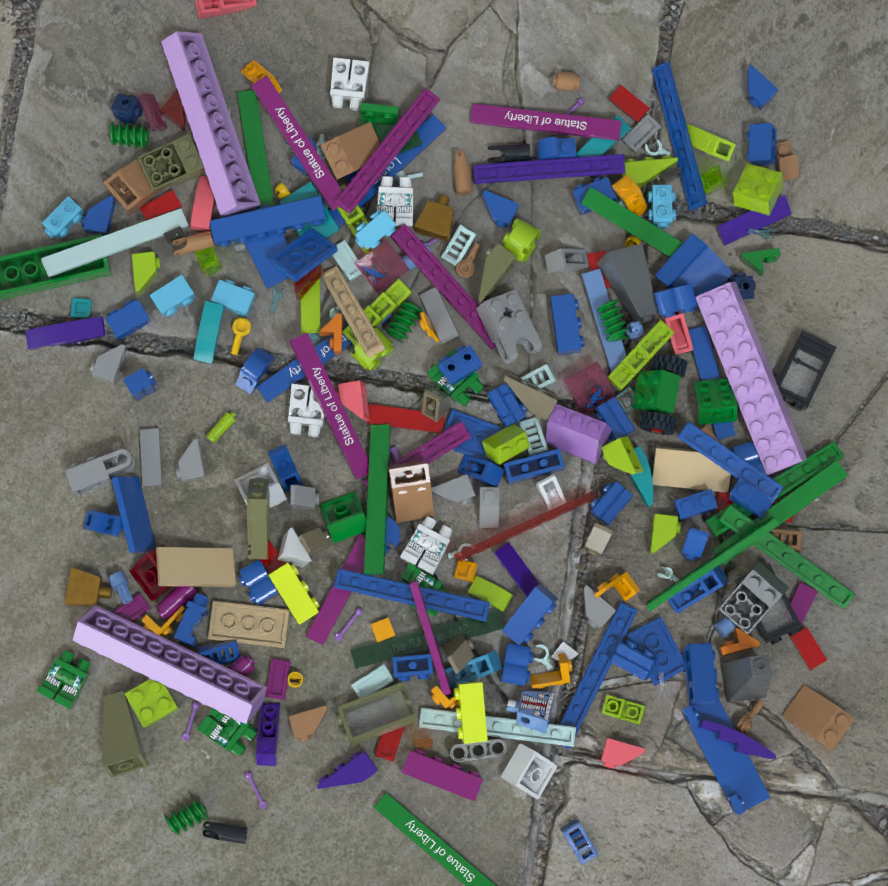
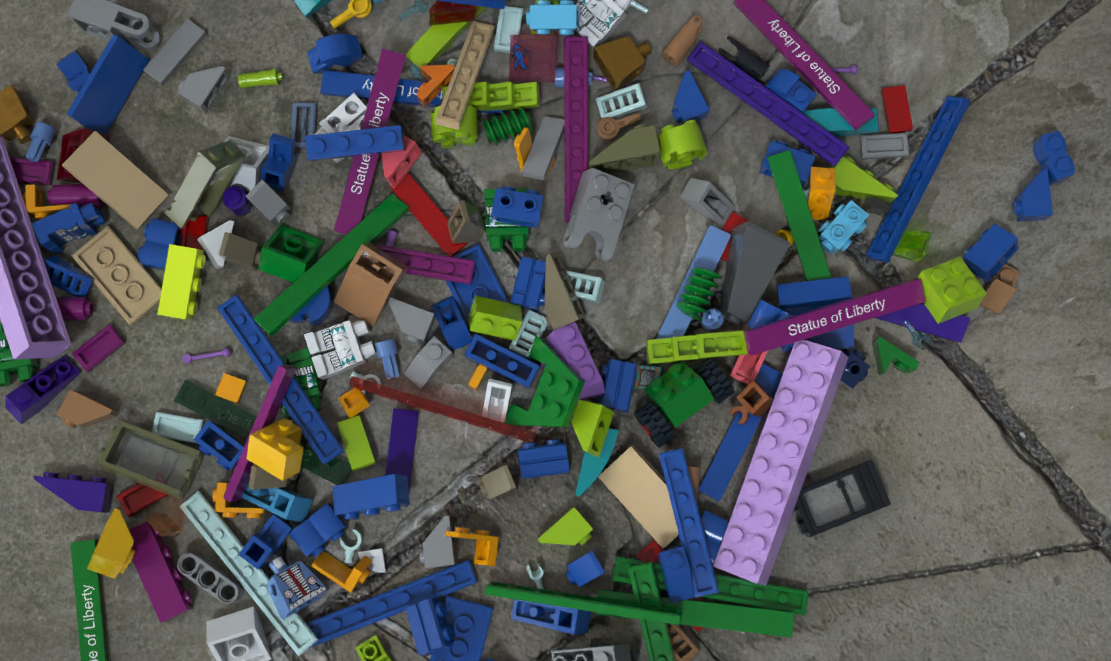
camera: 45 degrees right, 0 degrees up
yellow hinge [287,672,303,688] -> none
magenta tile [306,534,366,645] -> none
neon yellow brick [454,681,488,744] -> none
blue brick [550,294,584,356] -> none
medium nougat brick [553,71,580,92] -> none
clear pink slope [563,361,615,415] -> none
light aqua piece [644,140,671,157] -> none
blue brick [673,489,718,522] -> none
lime slope [686,123,737,162] -> none
green bracket [694,378,737,425] -> none
none -> yellow slope [87,508,135,579]
none -> dark purple brick [223,186,252,216]
none -> blue brick [238,514,294,570]
none -> yellow brick [247,418,303,481]
none -> sand blue tile [291,102,317,149]
none -> blue brick [305,125,406,161]
none -> medium blue piece [374,339,400,379]
none -> light orange tile [468,364,488,392]
none -> green wing [504,336,585,428]
none -> dark orange brick [729,380,774,425]
none -> magenta tile [743,278,926,356]
none -> blue brick [1033,131,1075,186]

